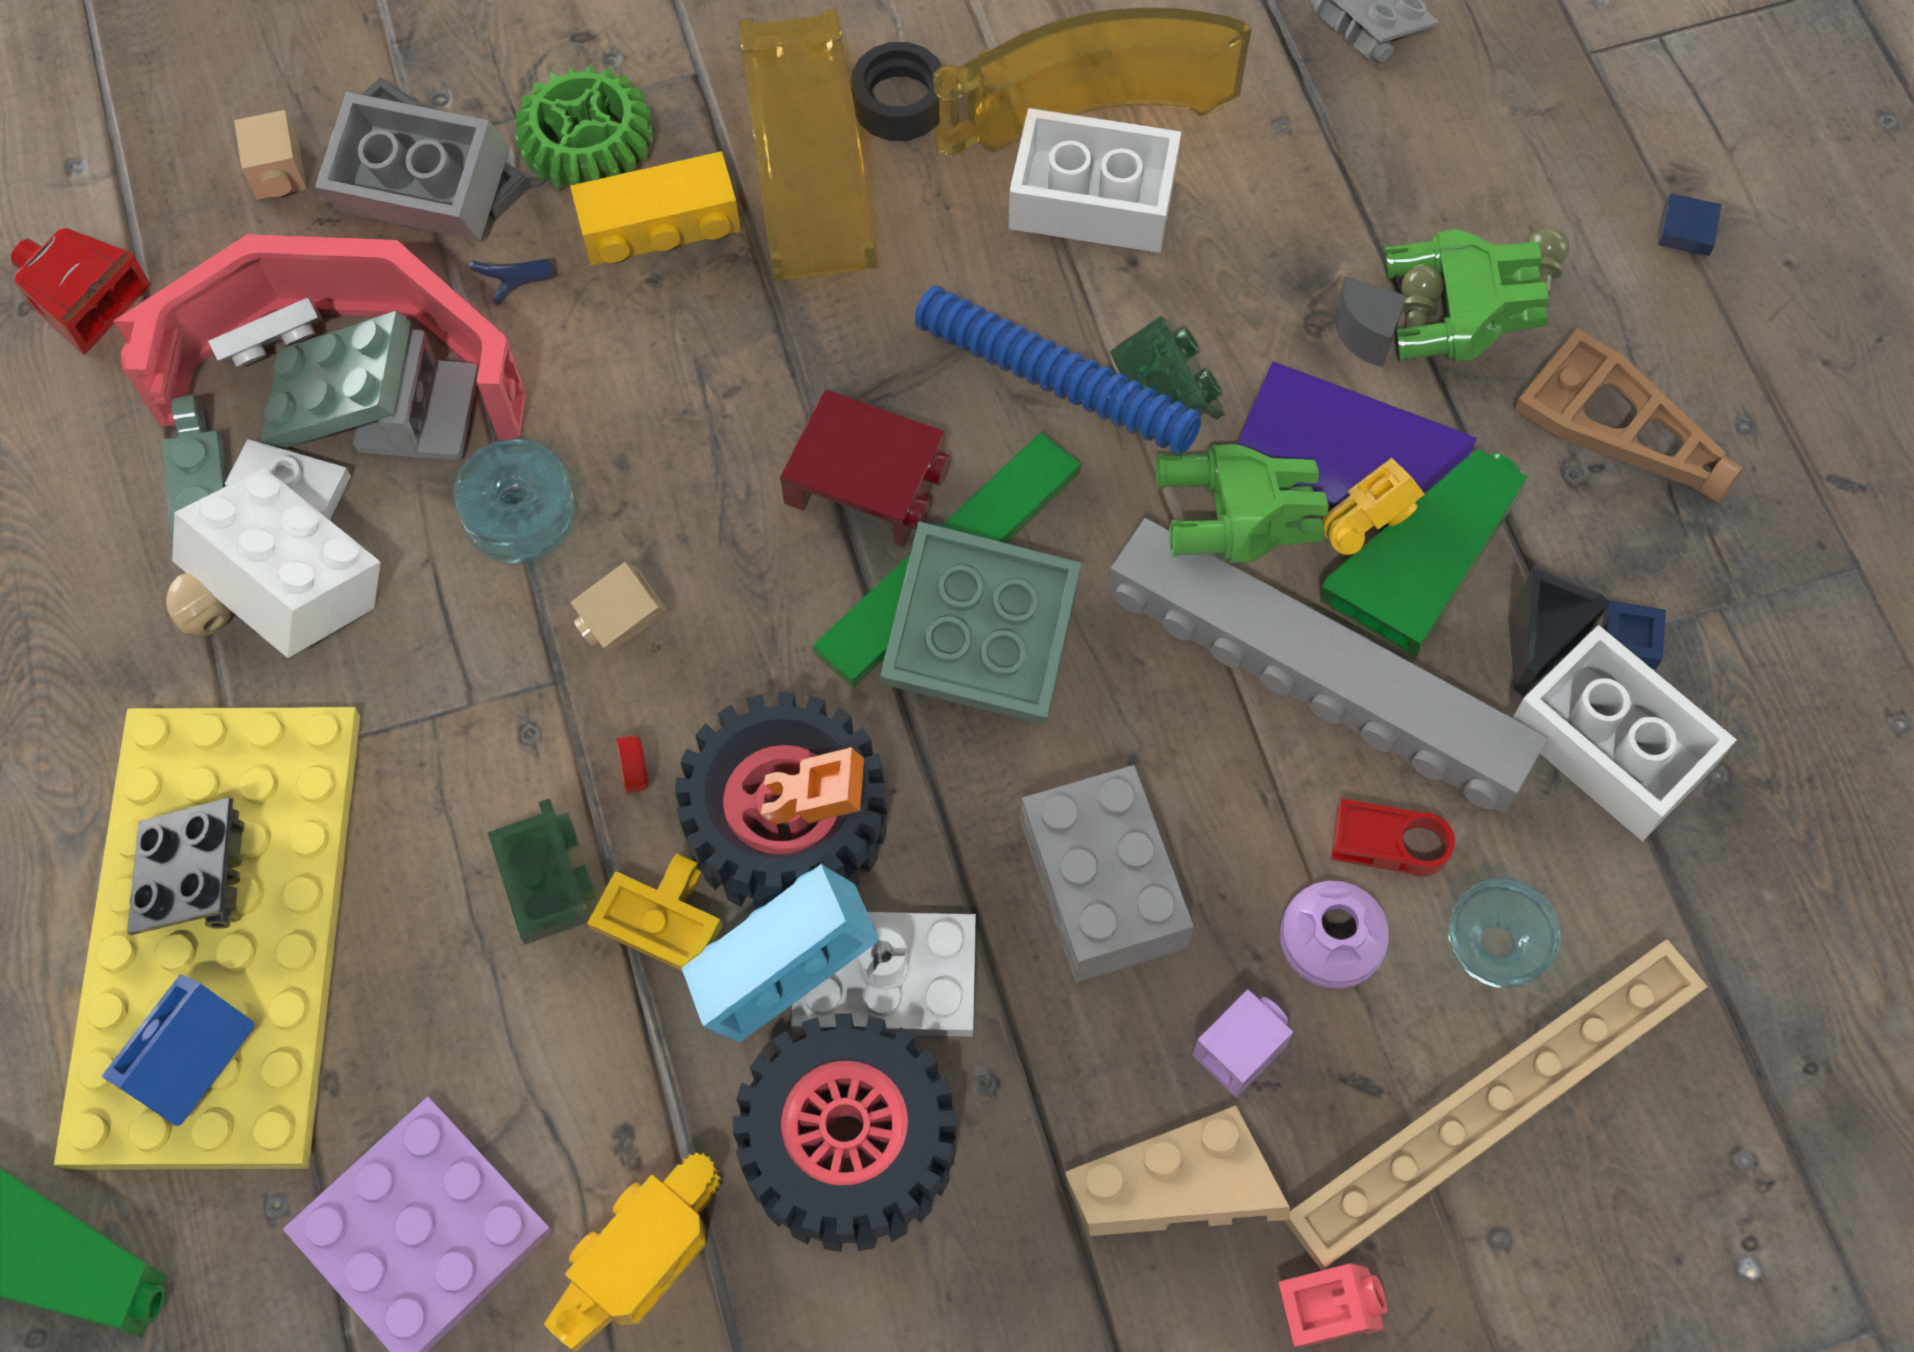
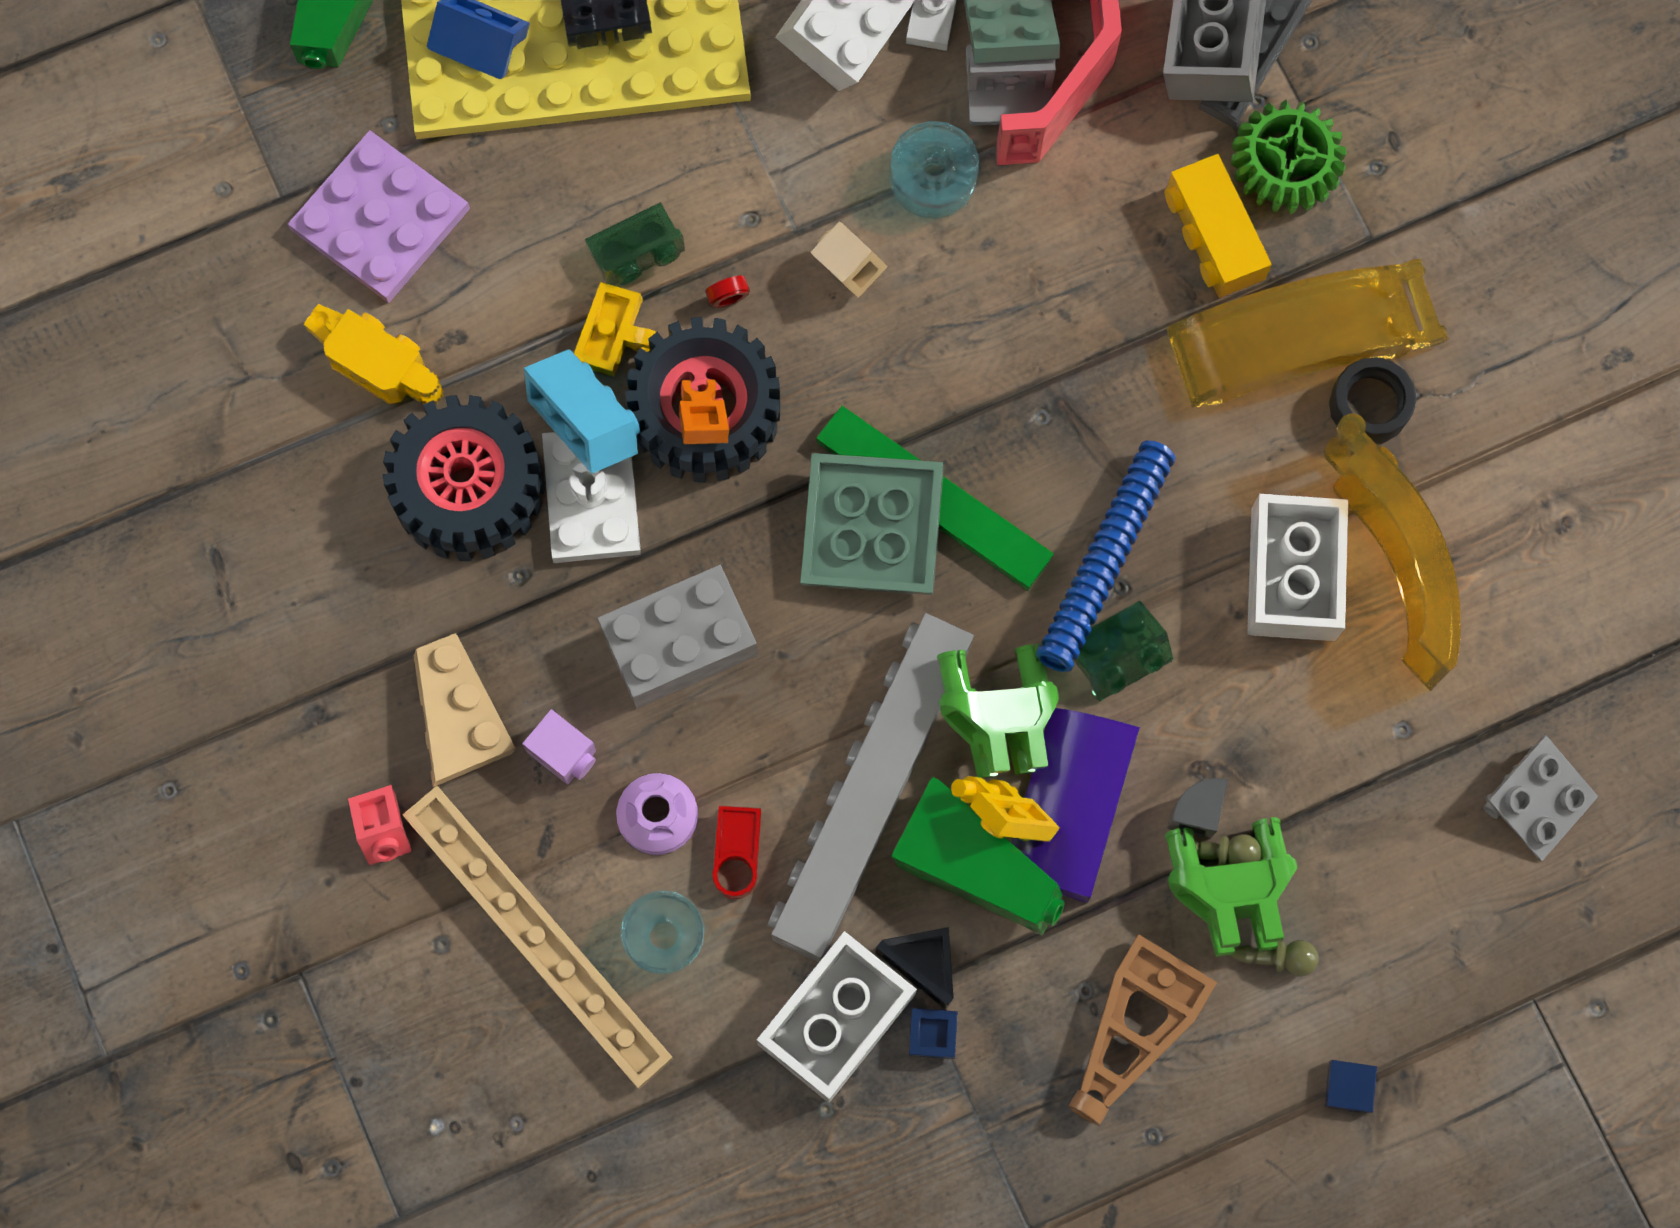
camera: 80 degrees right, 10 degrees up
dark blue bar [469,258,553,304] -> none
dark red panel [780,389,951,547] -> none

